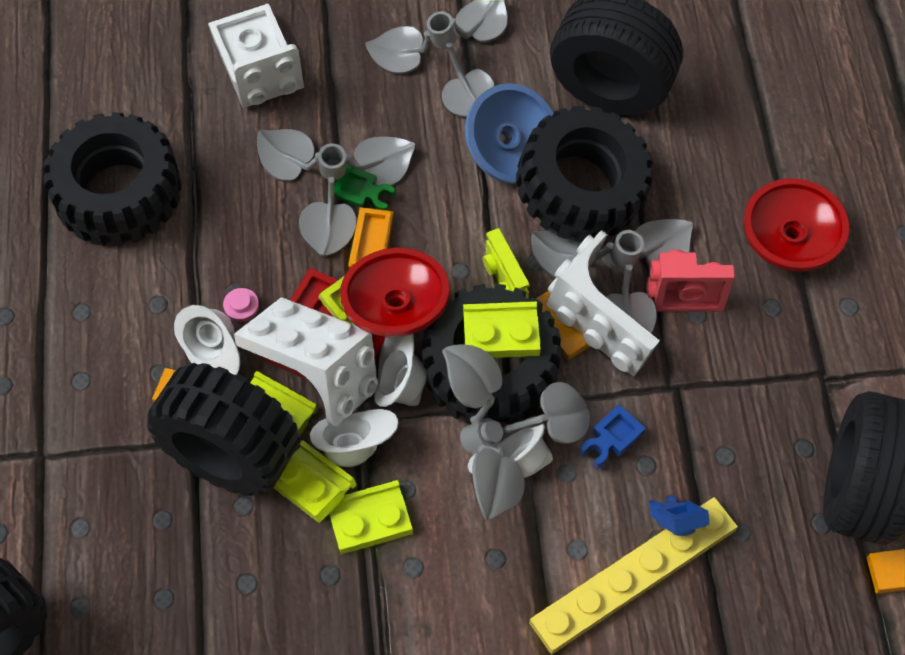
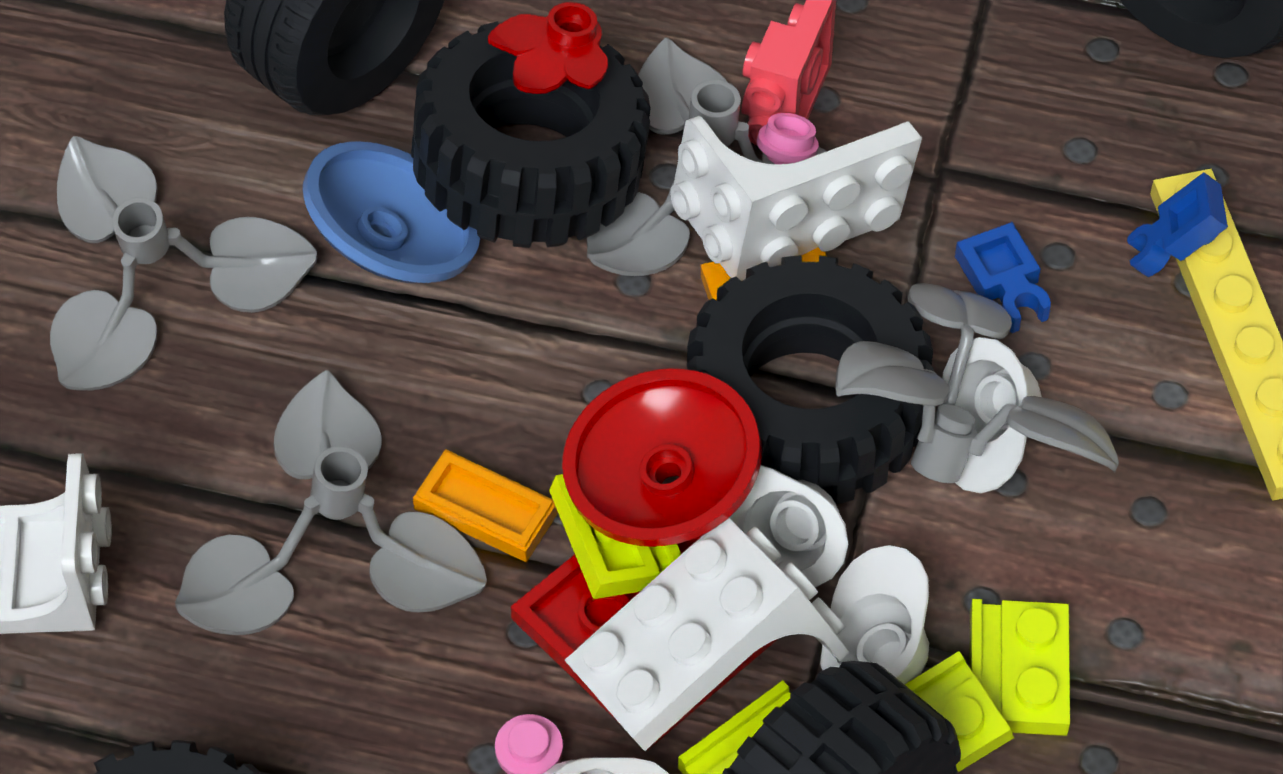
camera: 70 degrees left, 5 degrees down
green plate [334,165,396,211] -> none
neon yellow plate [463,301,541,358] -> none
neon yellow plate [482,228,530,299] -> none
none -> red plate [487,2,608,94]
none -> bright pink plate [757,113,819,164]

